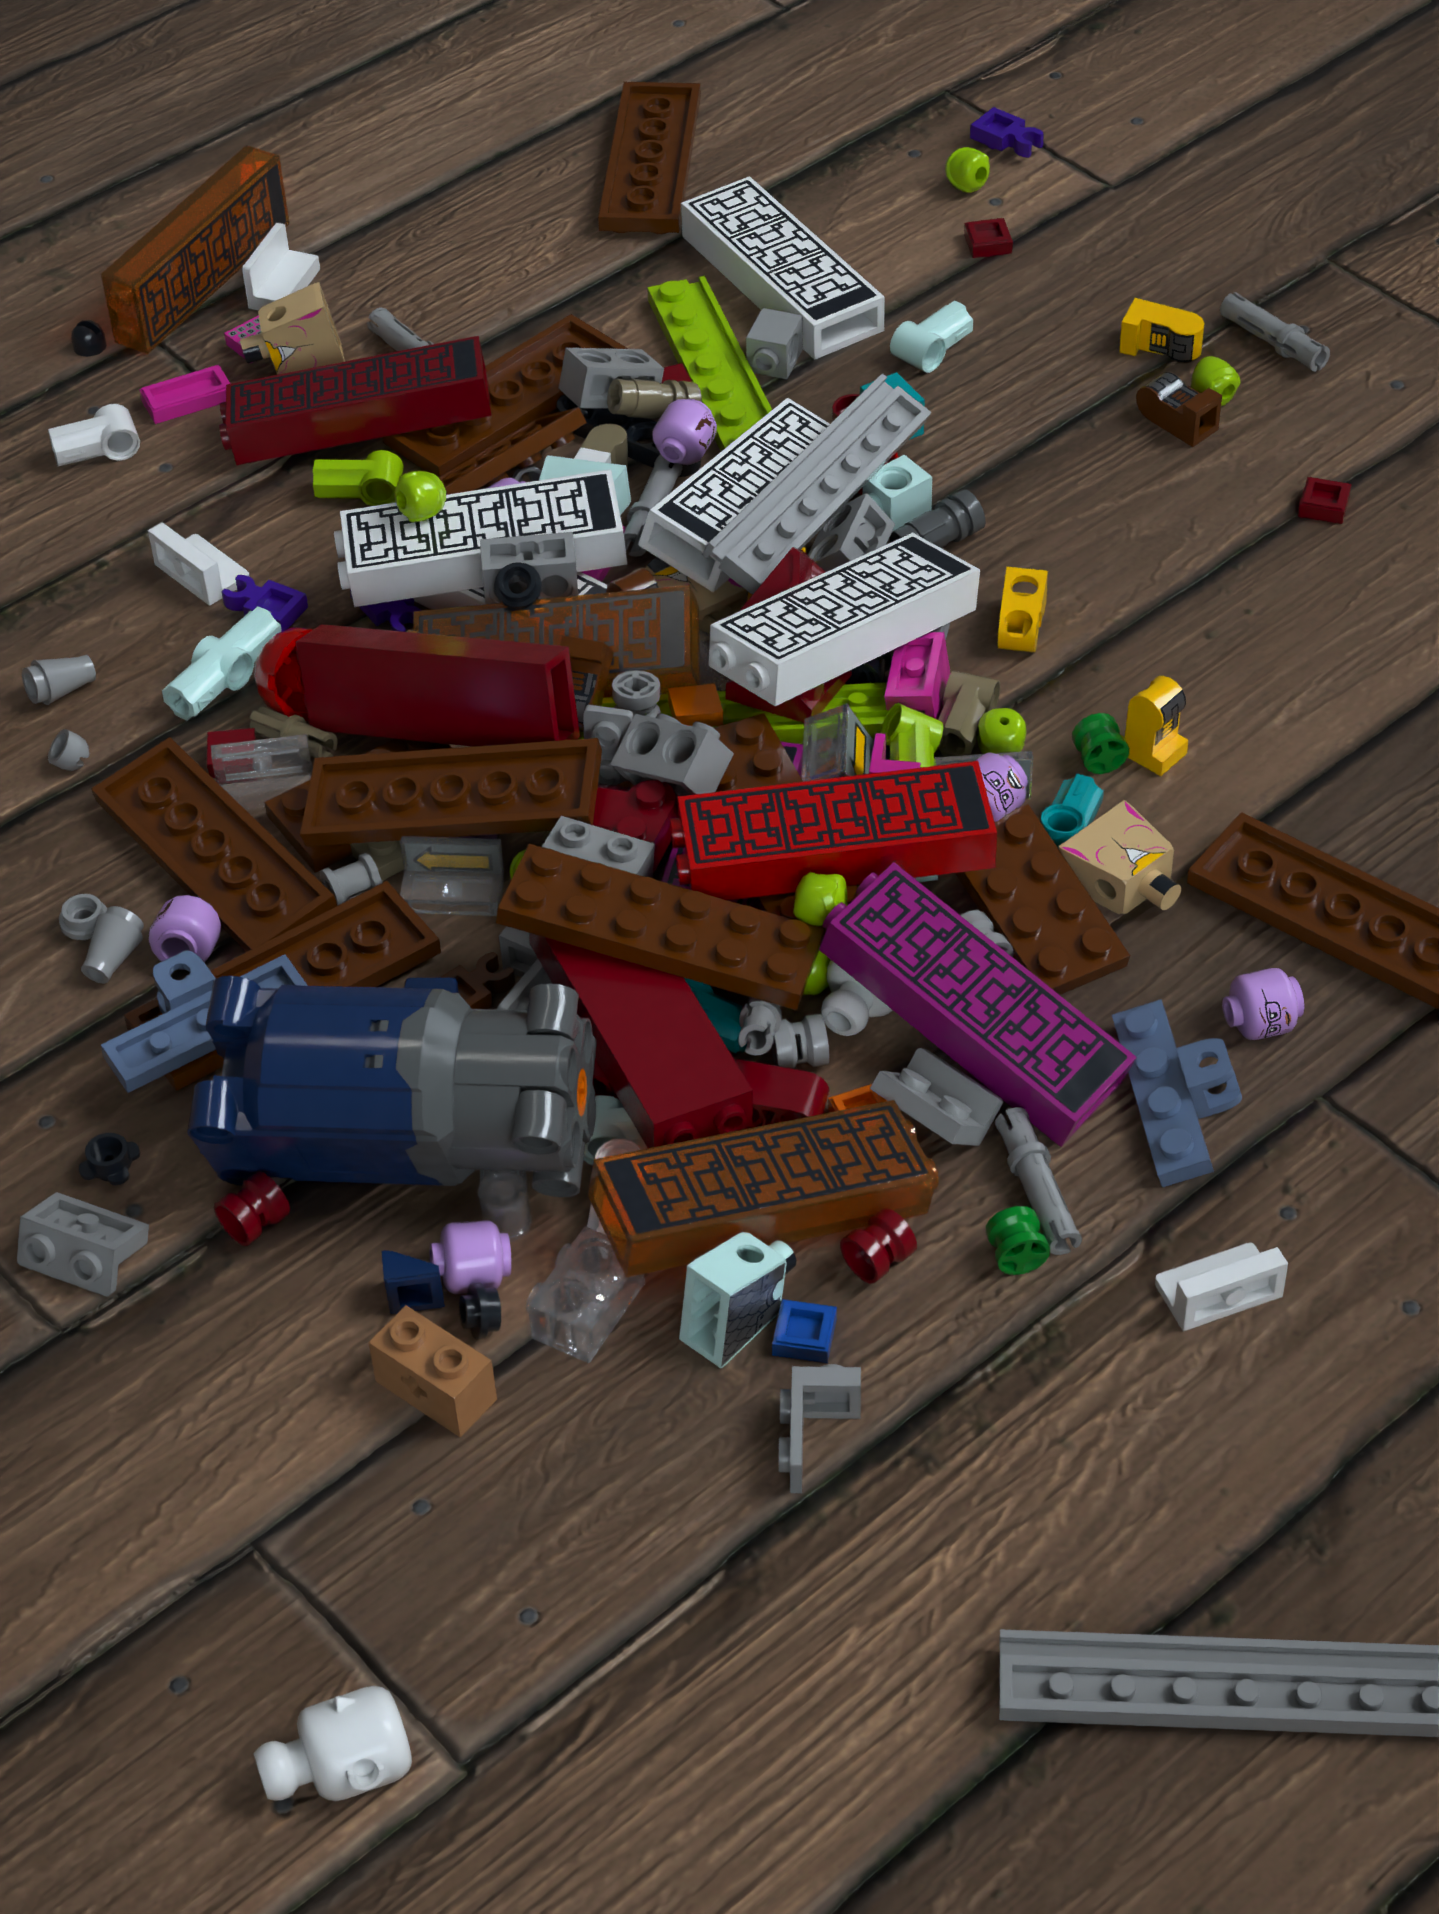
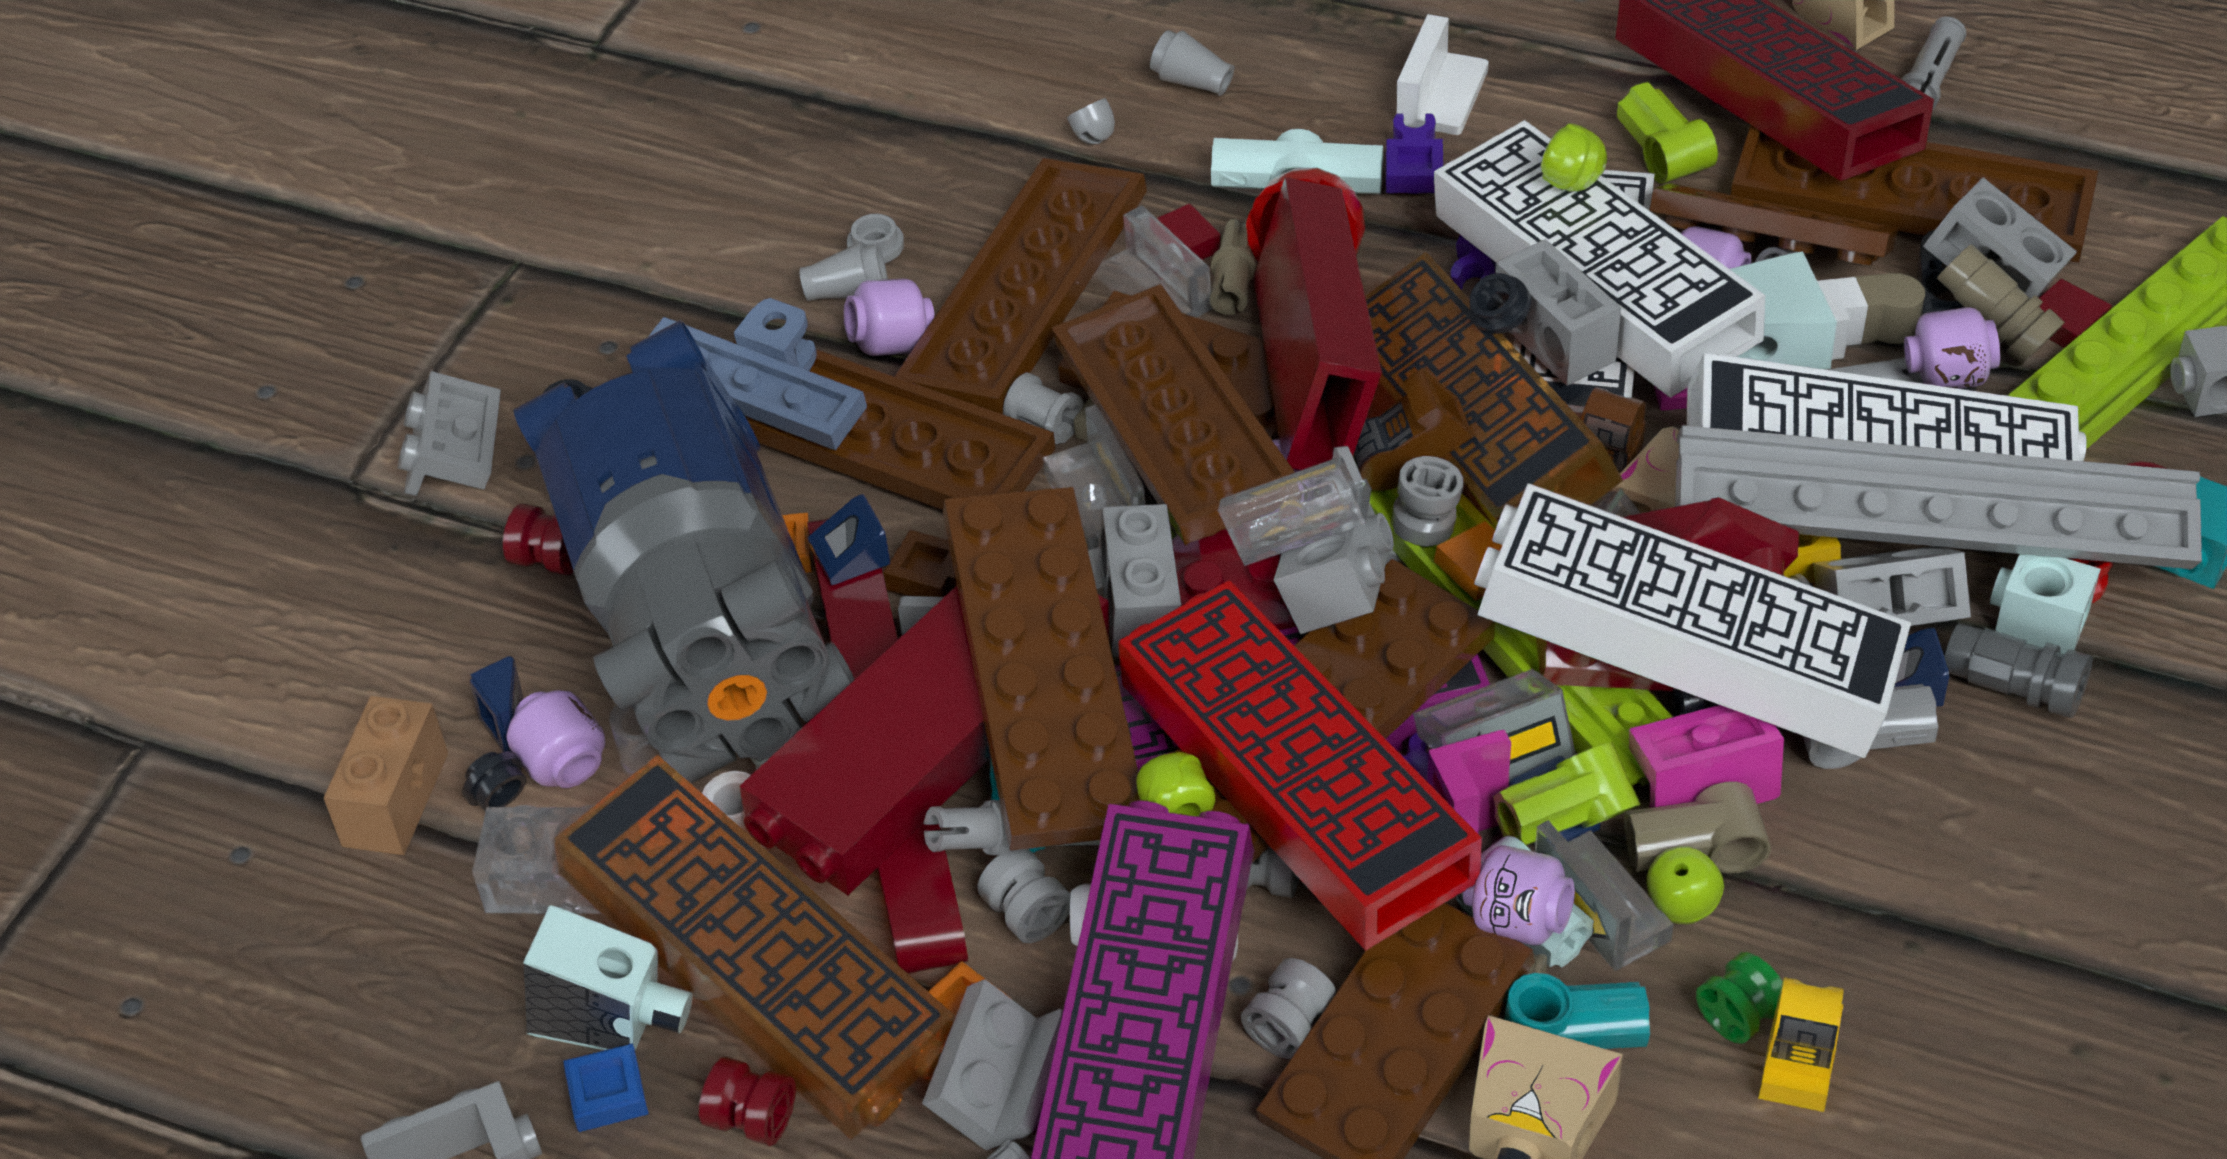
camera: 65 degrees right, 0 degrees up
yellow leg [998,566,1048,653] -> none
none -> clear panel [1218,456,1371,566]

